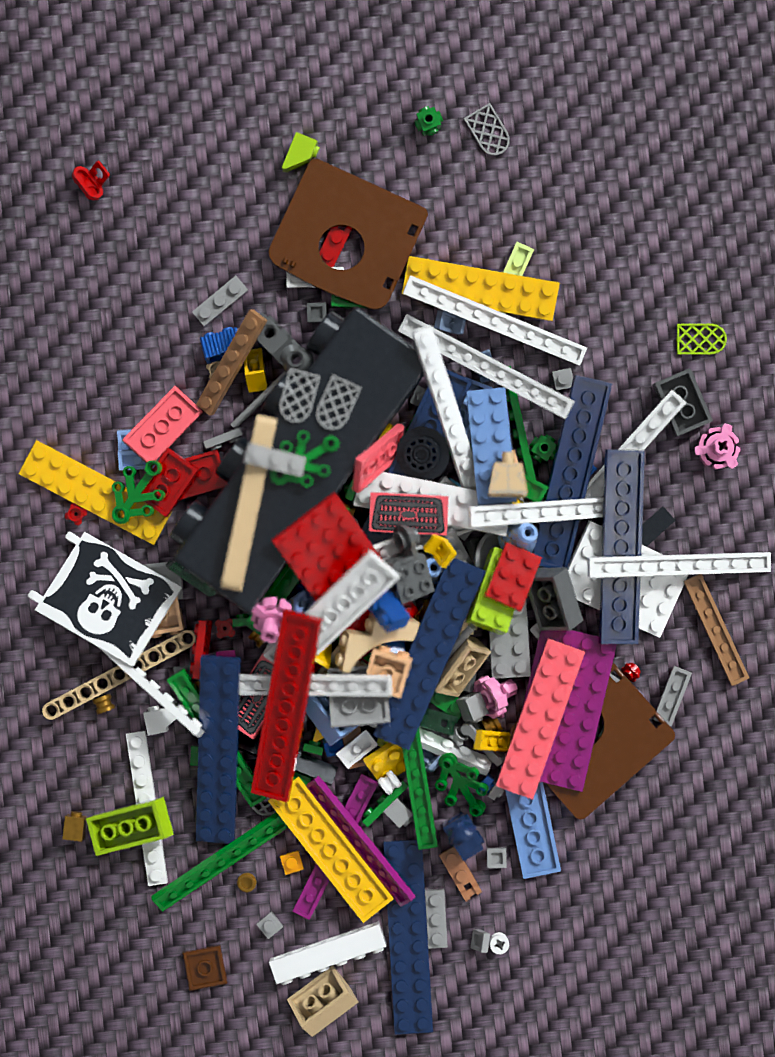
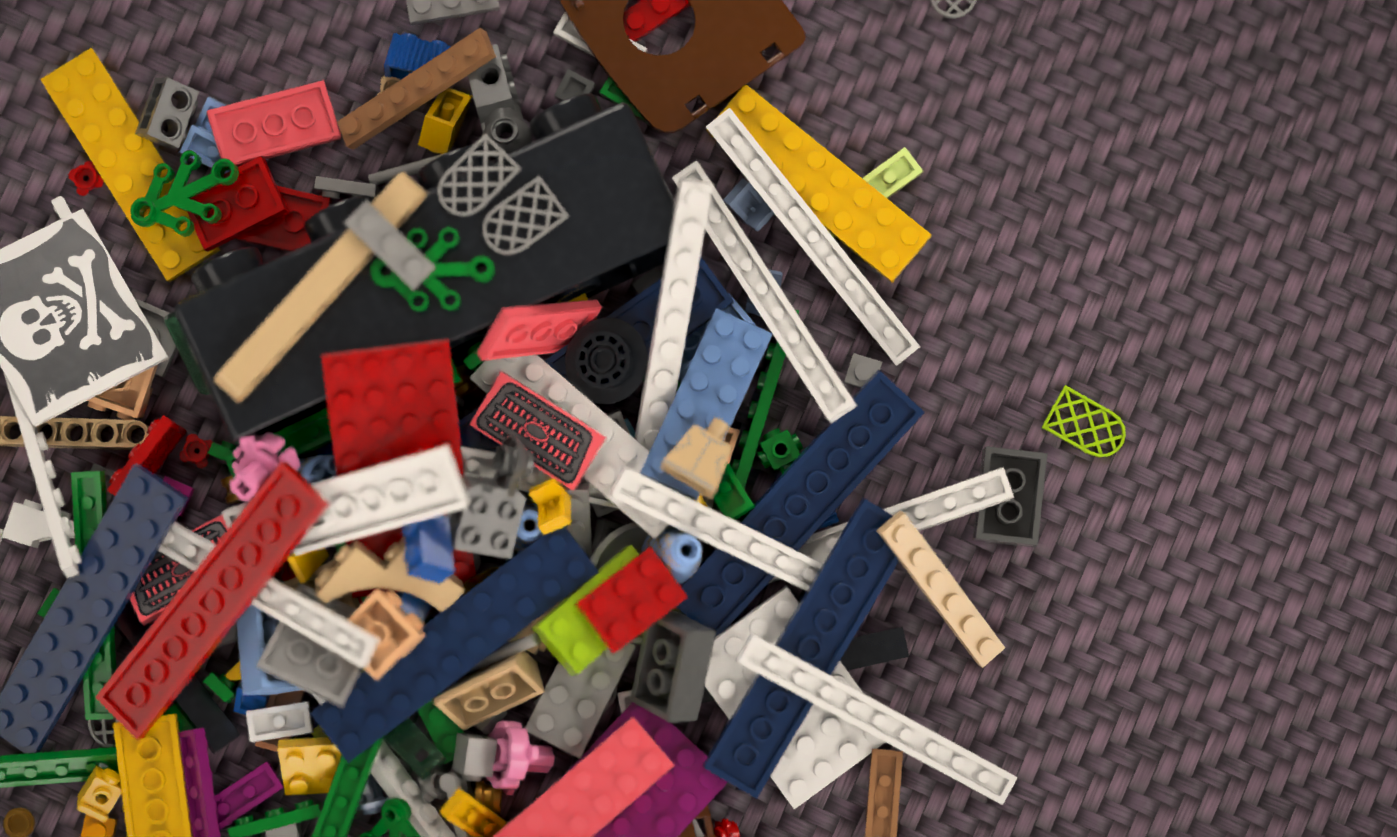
camera: 30 degrees right, 5 degrees down
white wheel [378,770,402,795] -> none
bright pink piece [694,423,740,470] -> none
none -> yellow brick [77,766,122,822]
none -> dark grey brick [135,77,199,148]
none -> tan plate [877,511,1005,668]

